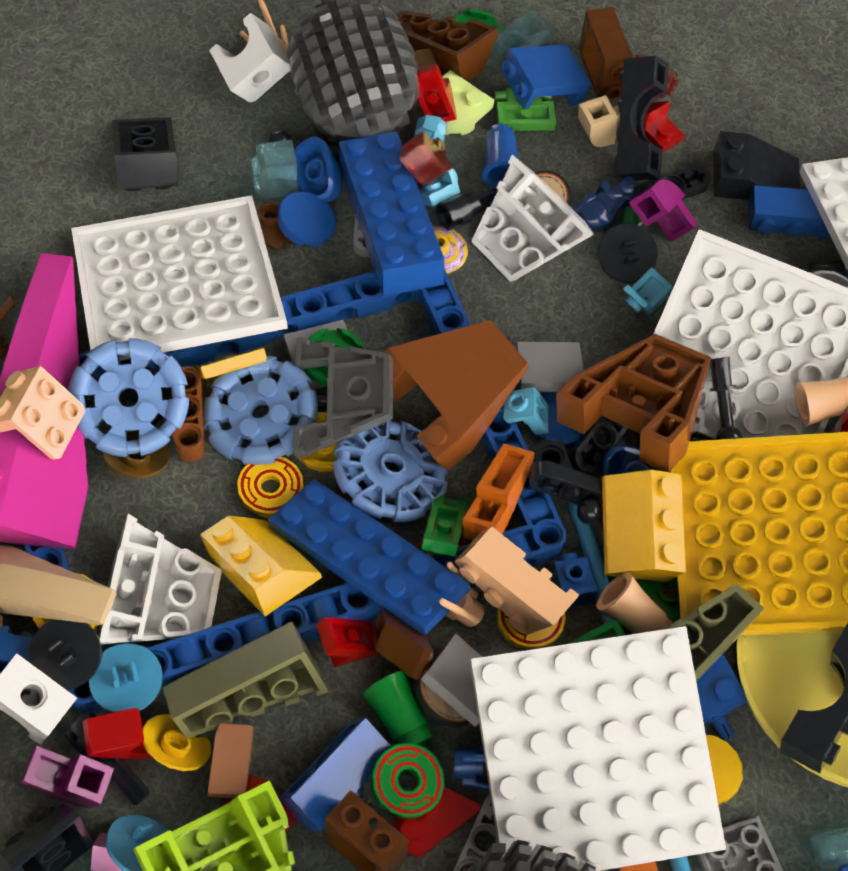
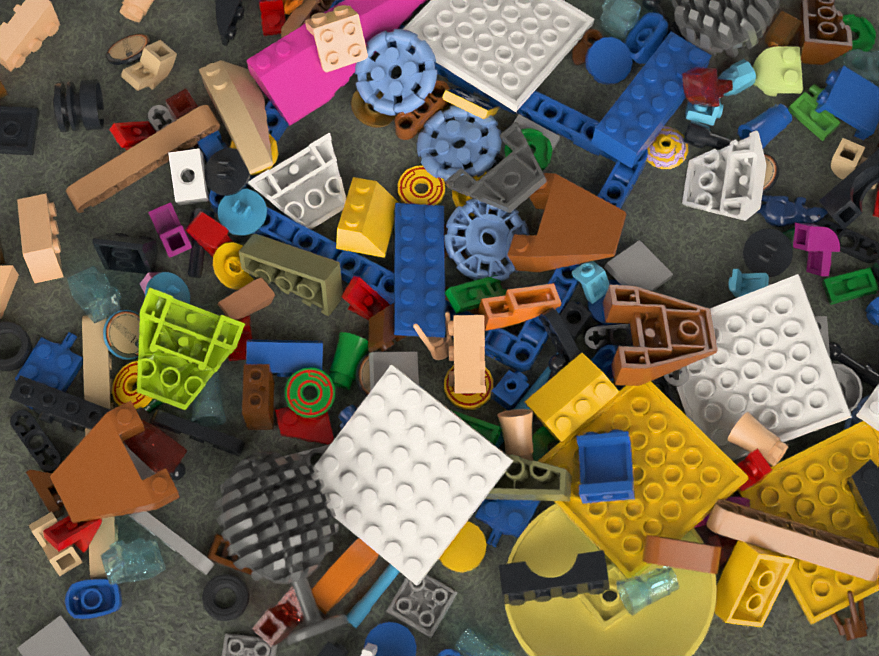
camera: 55 degrees right, 10 degrees up
red slope [417,64,457,122] -> none
black pin [710,356,742,440] -> none
none -> blue panel [577,429,635,504]
none -> green plate [822,268,879,305]

